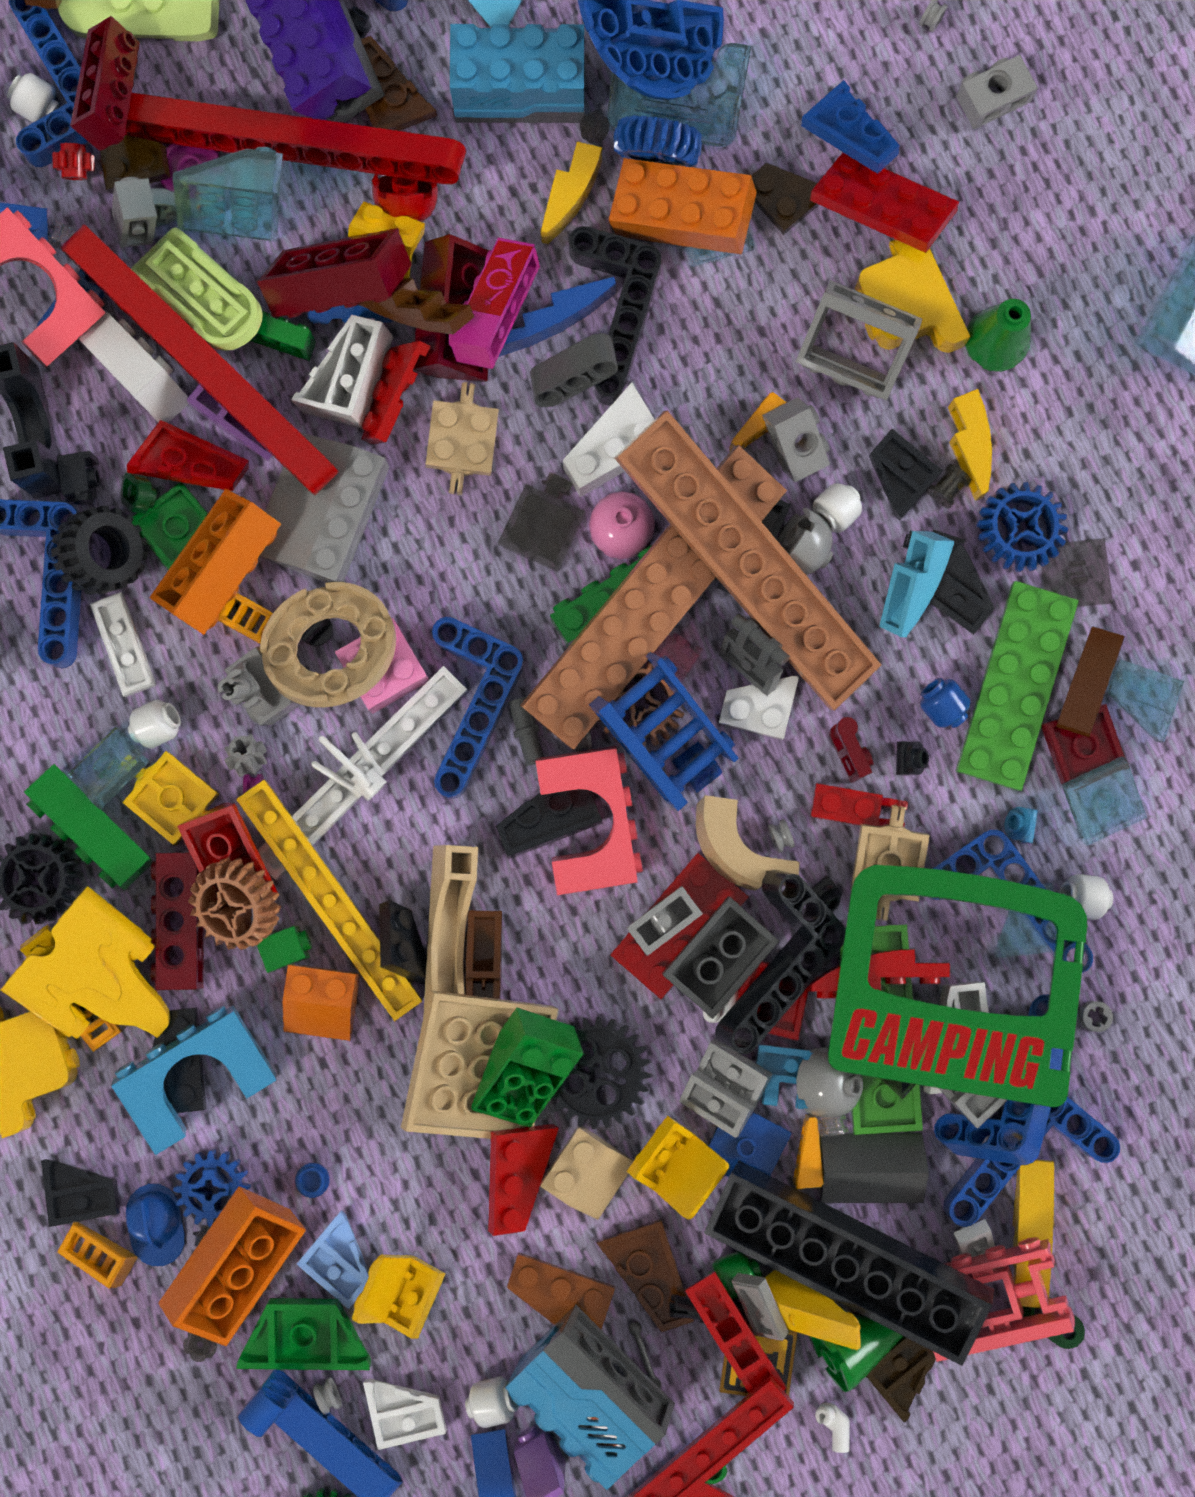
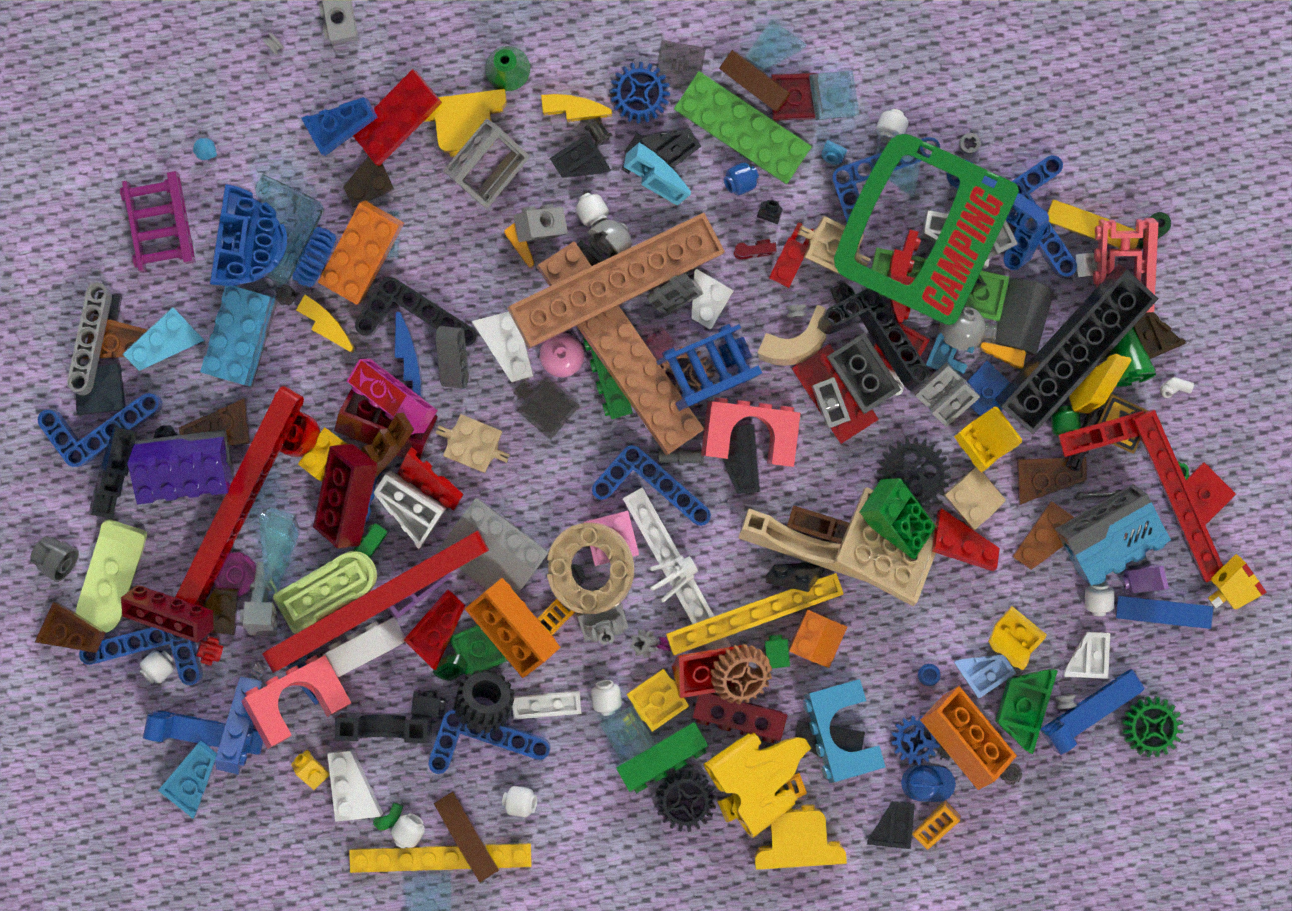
camera: 70 degrees left, 5 degrees up
light grey tile [732,1273,789,1341] -> none

